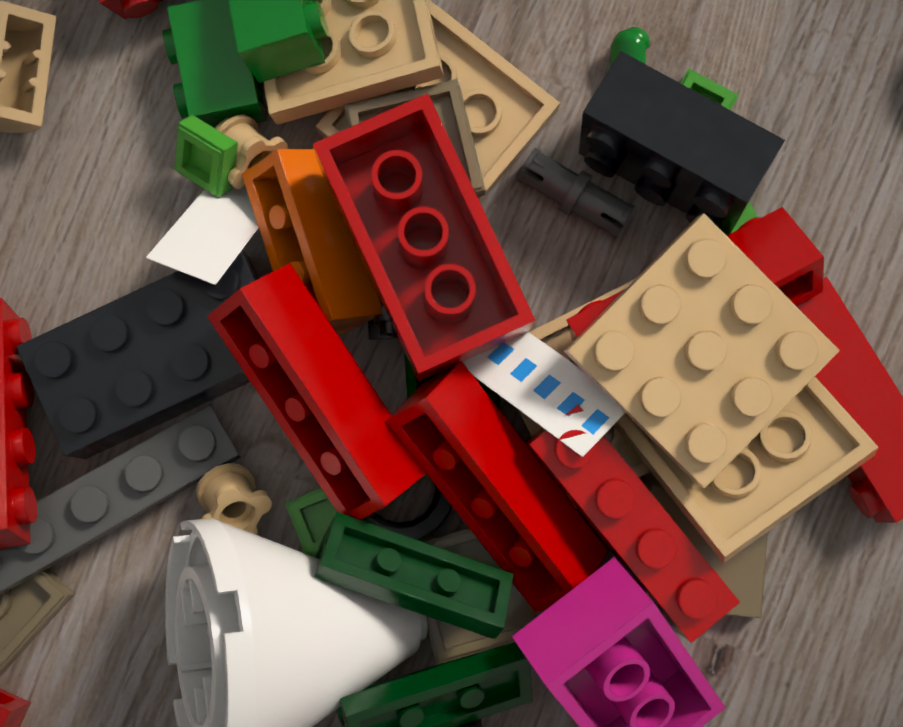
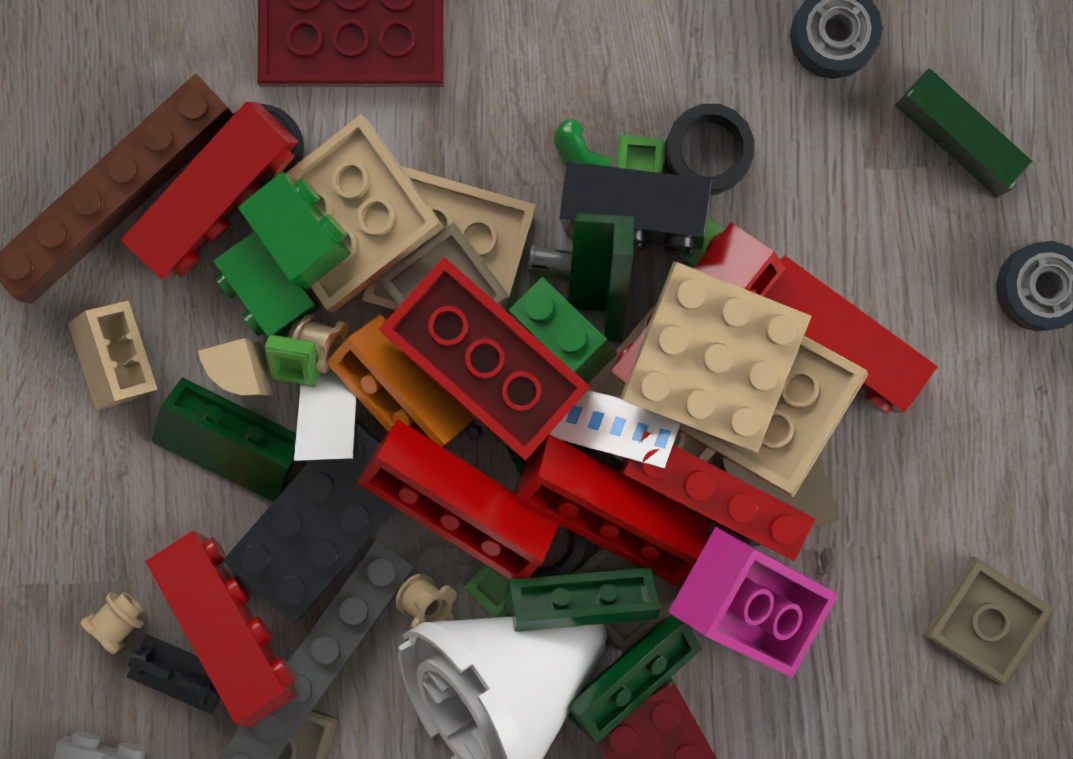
camera: 30 degrees left, 5 degrees up
none -> dark green panel [152,377,296,502]
none -> tan brick [198,338,274,398]
none -> green brick [509,277,617,384]
none -> dark green panel [568,213,634,342]
none -> black tyre [665,104,755,195]

